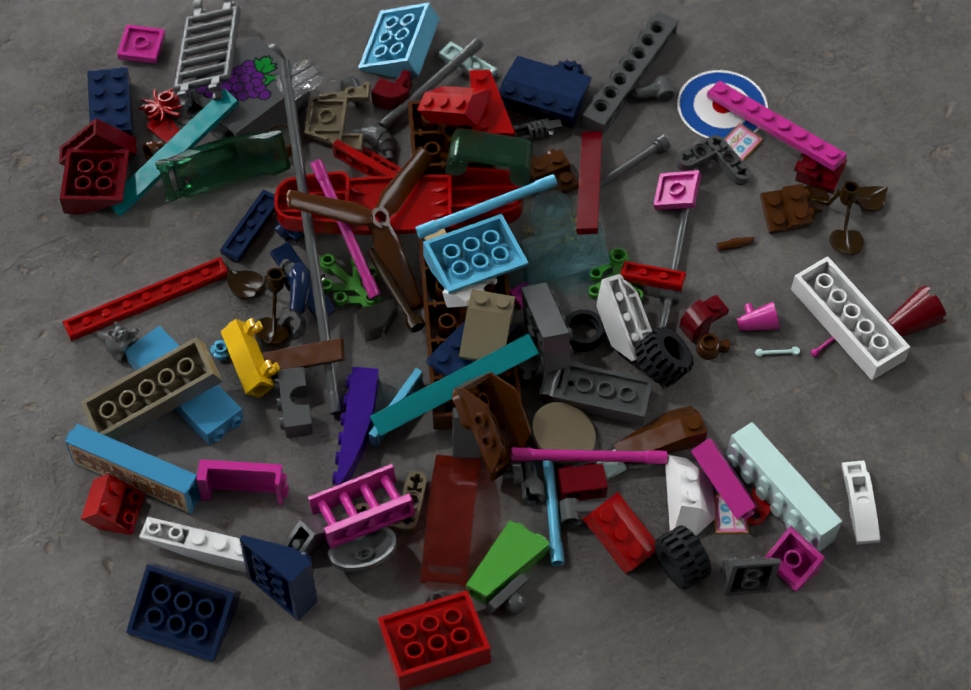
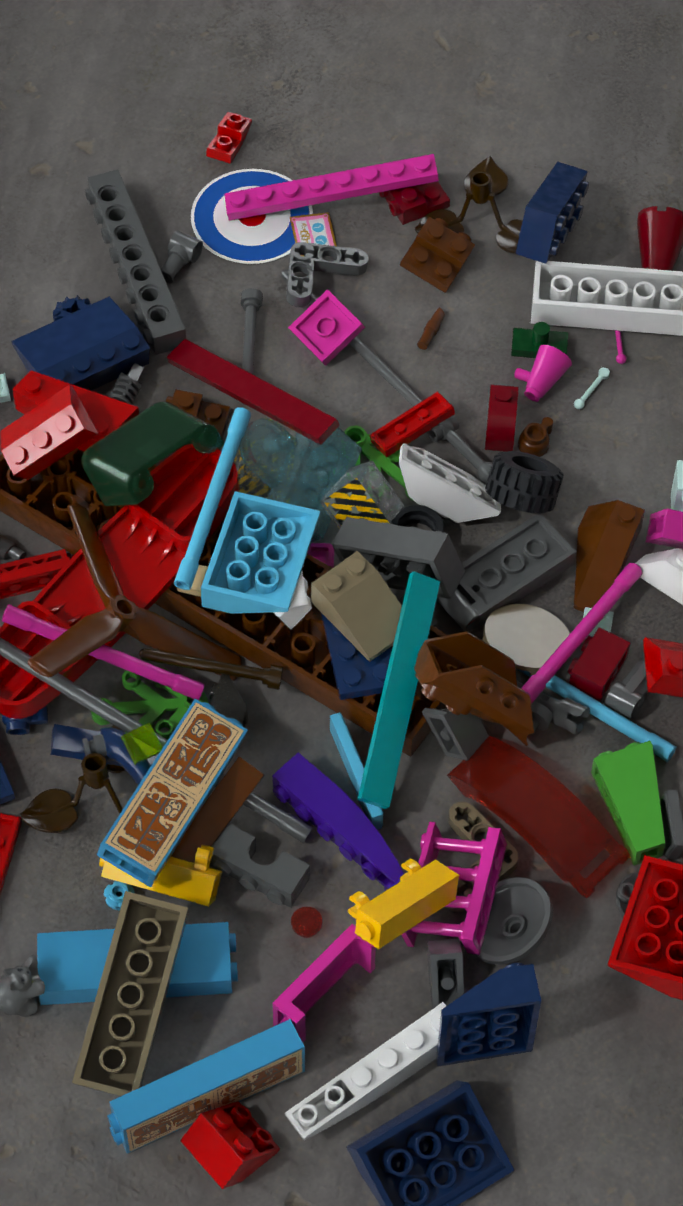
camera: 50 degrees left, 0 degrees up
none -> brick [97,699,248,887]
none -> clear neon green tile [121,723,163,765]
none -> red slope [206,112,252,164]
none -> clear red plate [291,907,322,938]
none -> slope [320,461,405,529]
none -> yellow brick [348,859,459,949]
none -> dark green tile [511,322,568,358]
none -> dark blue brick [516,162,589,264]

